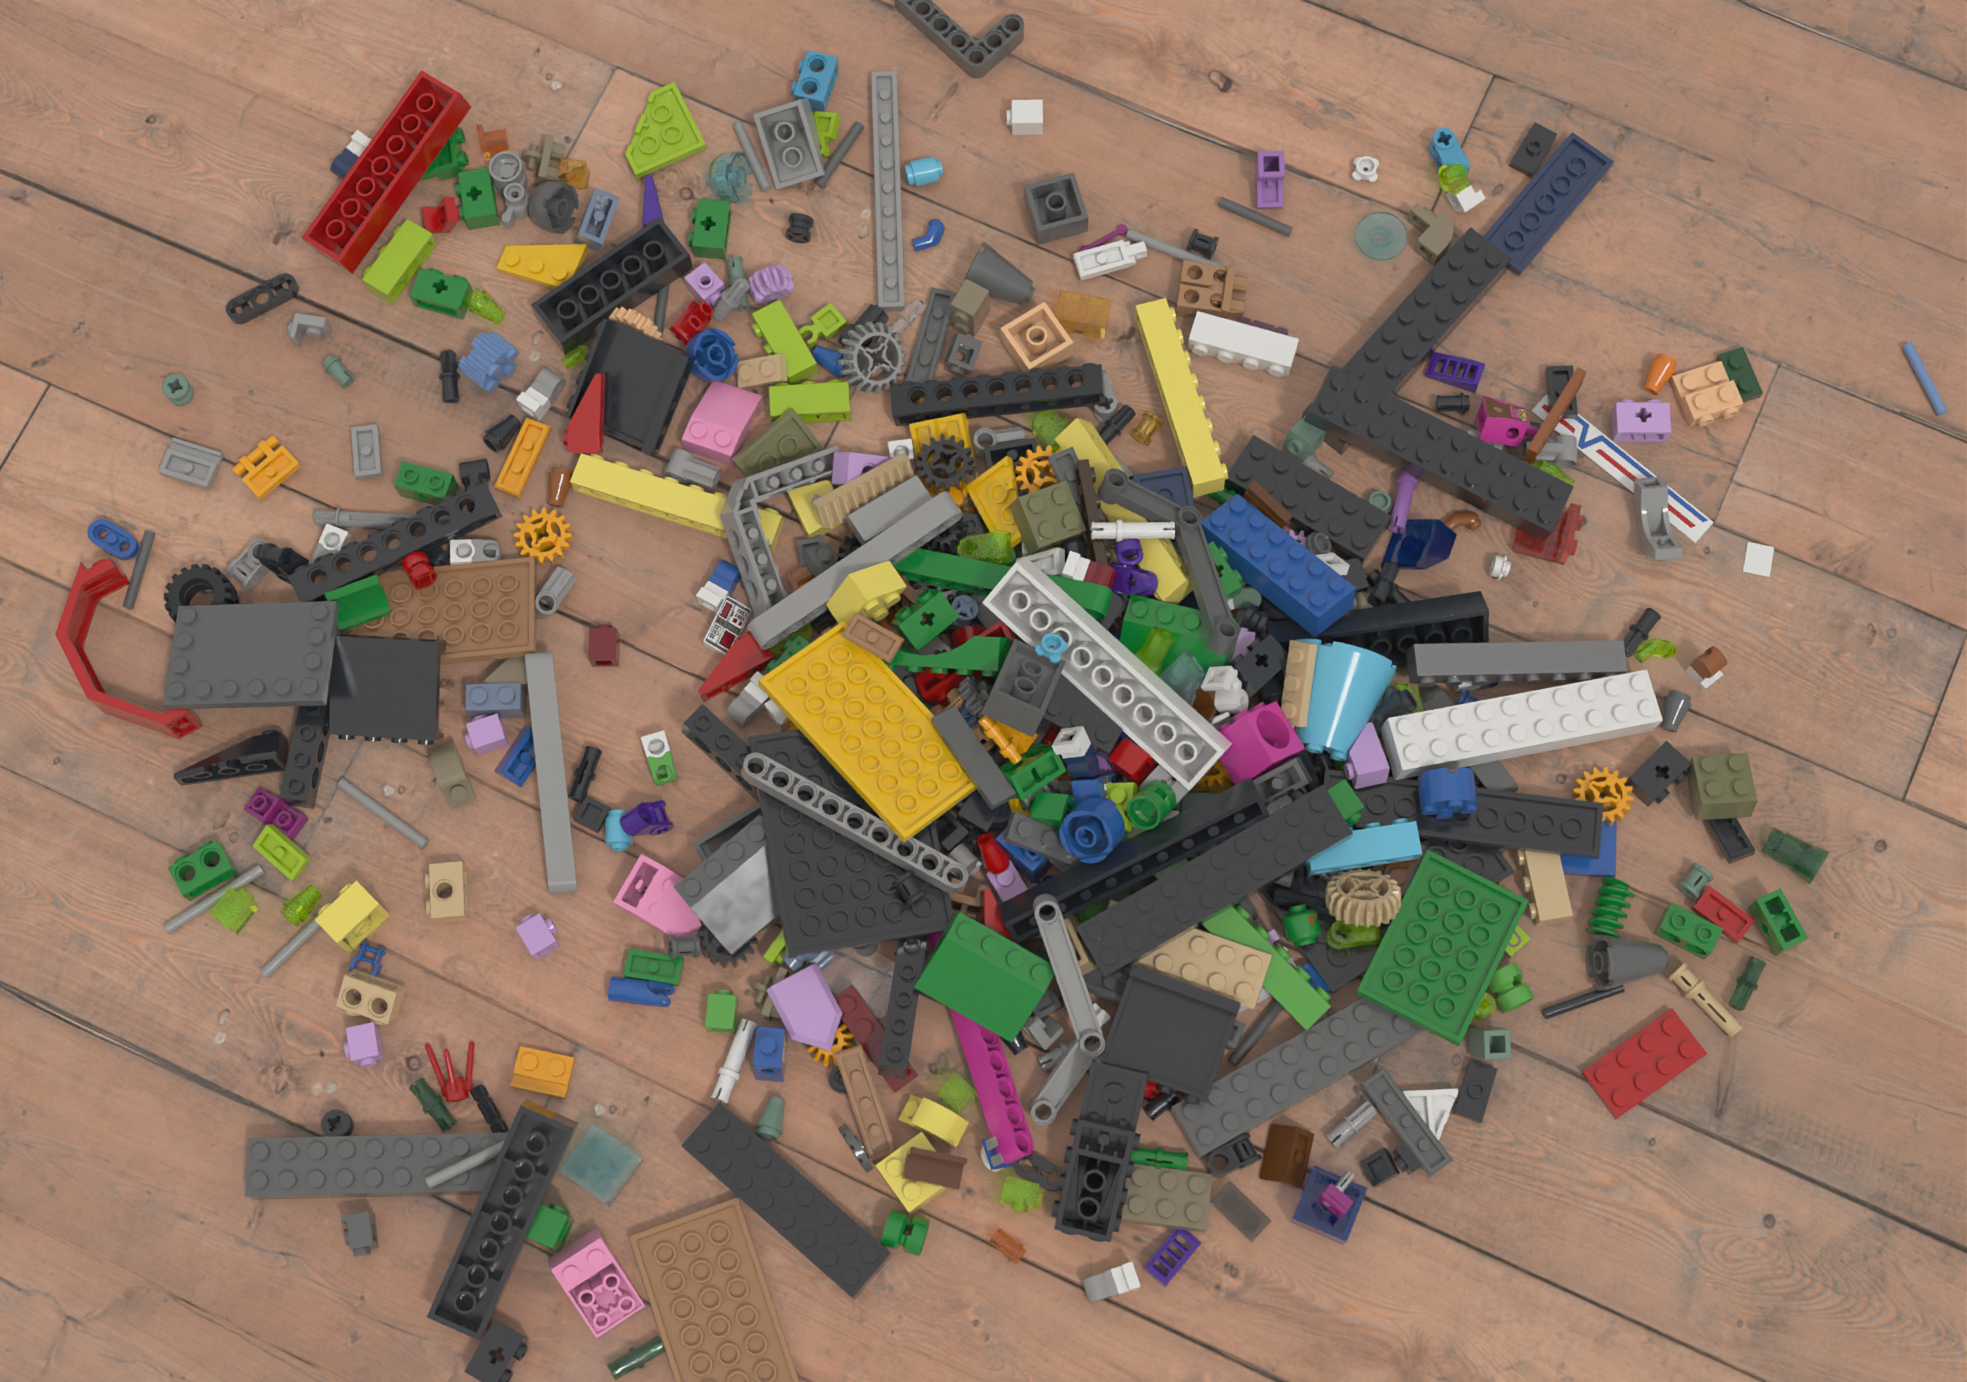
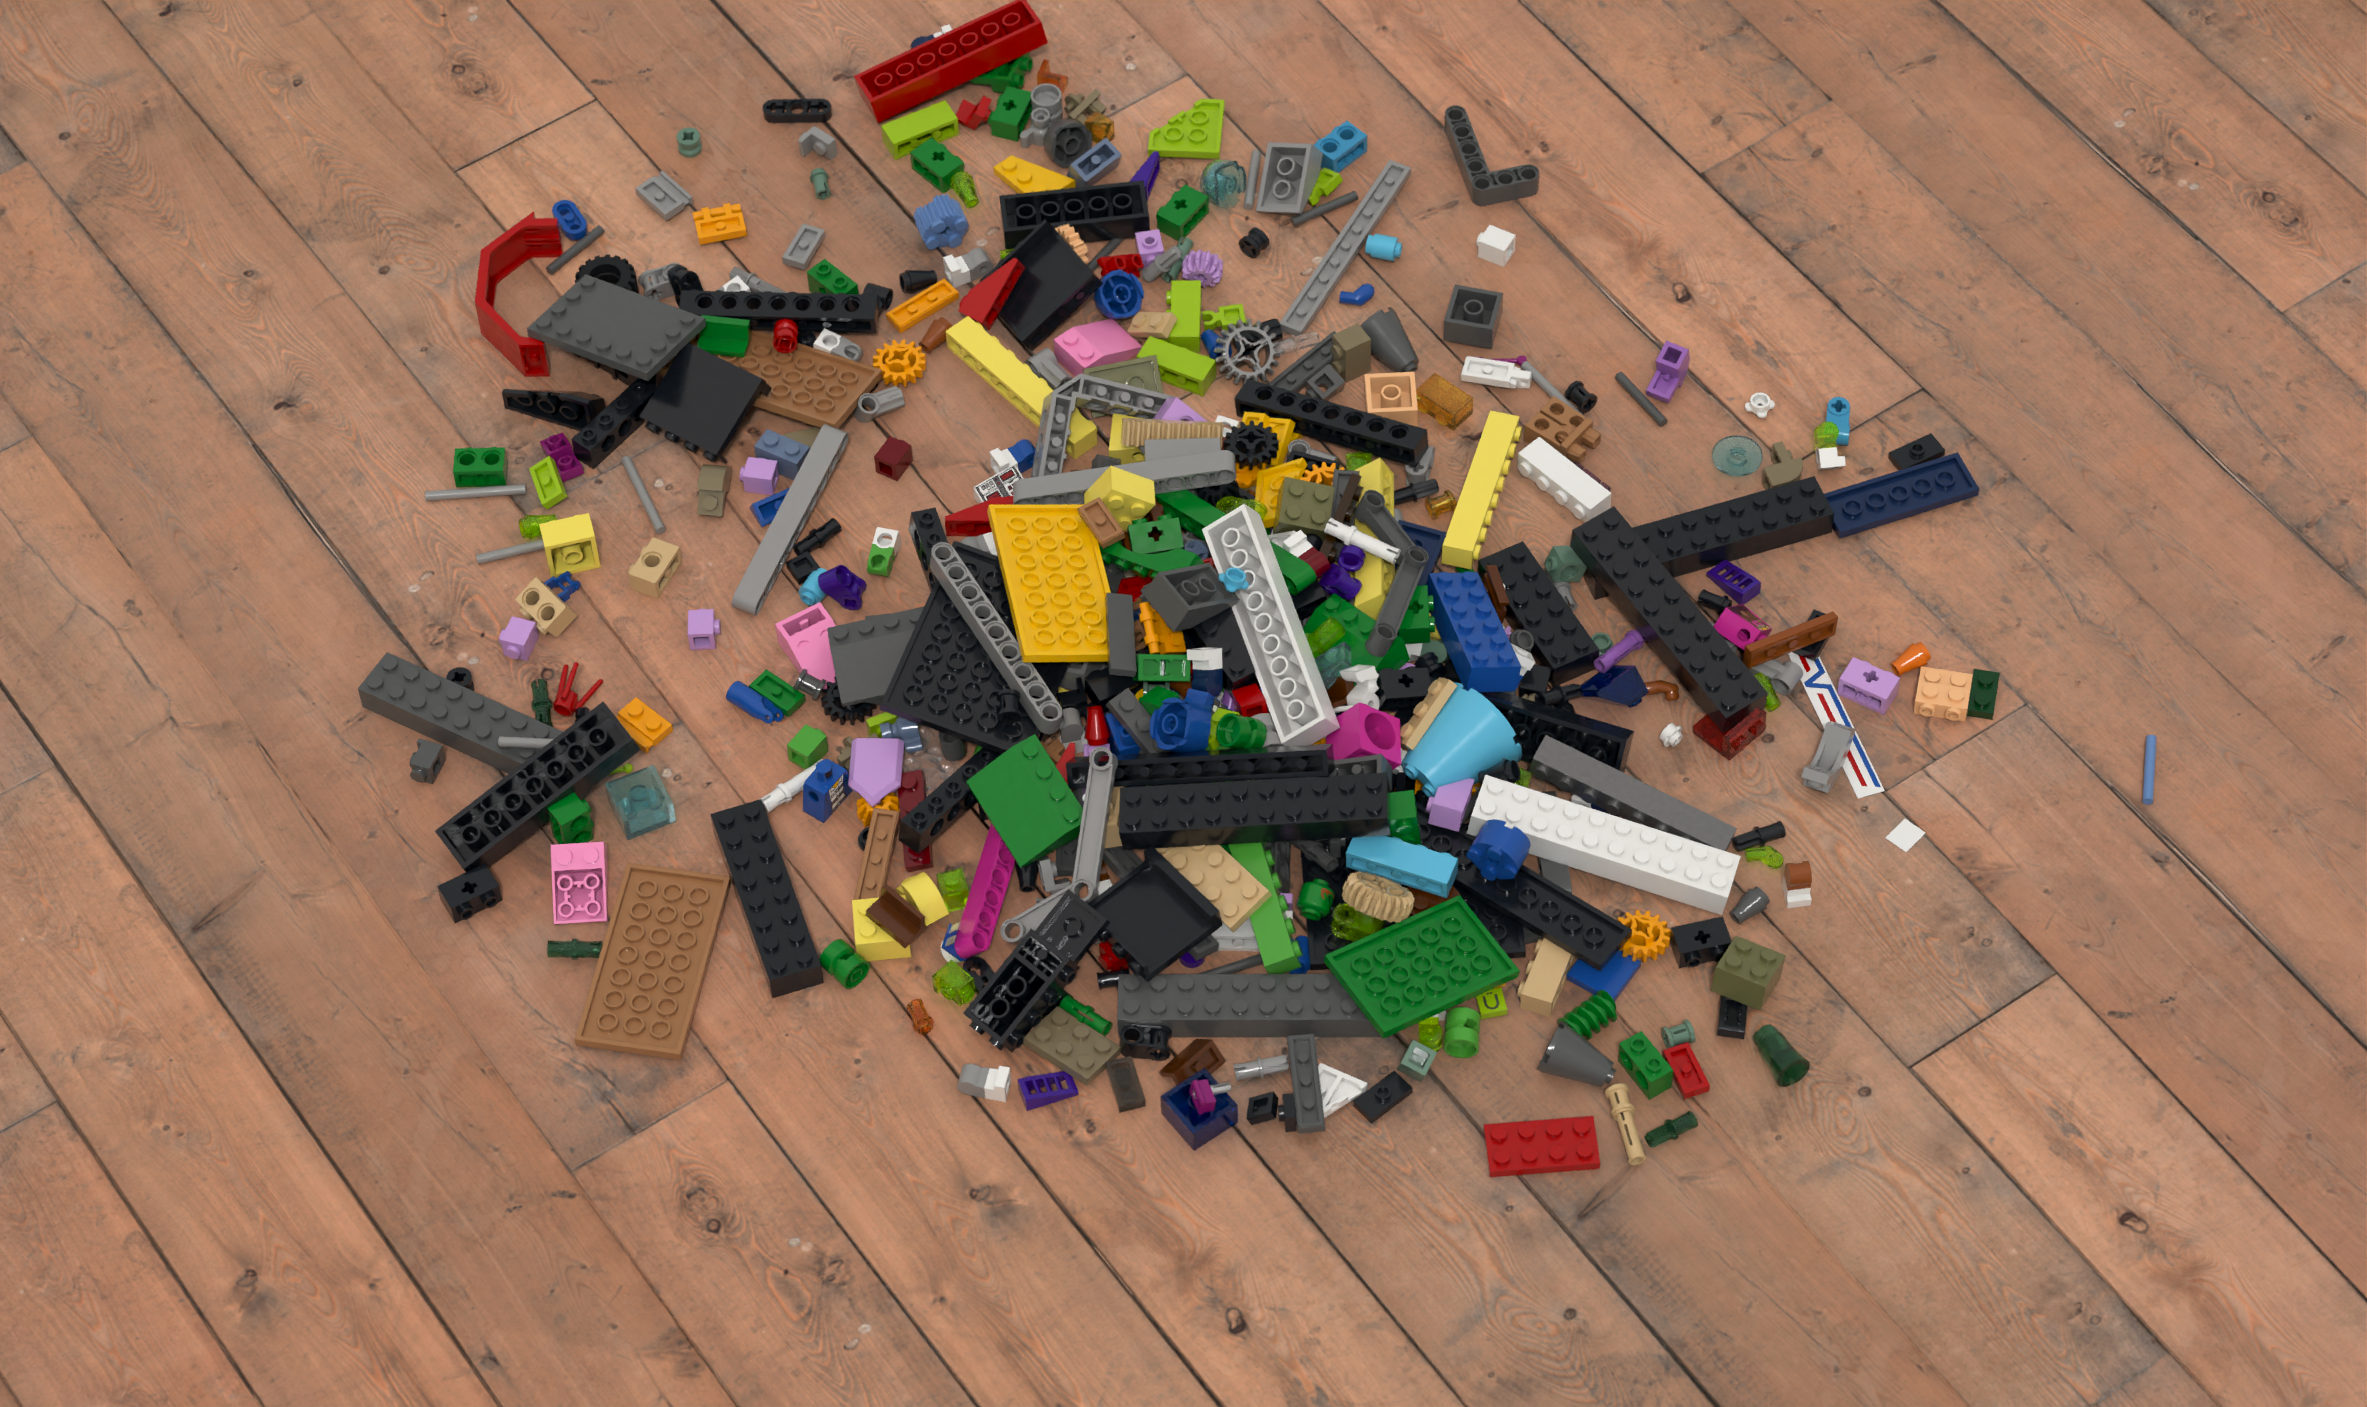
camera: 30 degrees right, 20 degrees down
clear neon green brick [209,887,258,935] -> none
black axle [439,350,460,403] -> none
sand green cone [755,1096,786,1141] -> none
dark grey wheel [838,1124,874,1173] -> none
black bar [1542,985,1625,1019] -> none
green brick [1748,888,1808,956] -> none

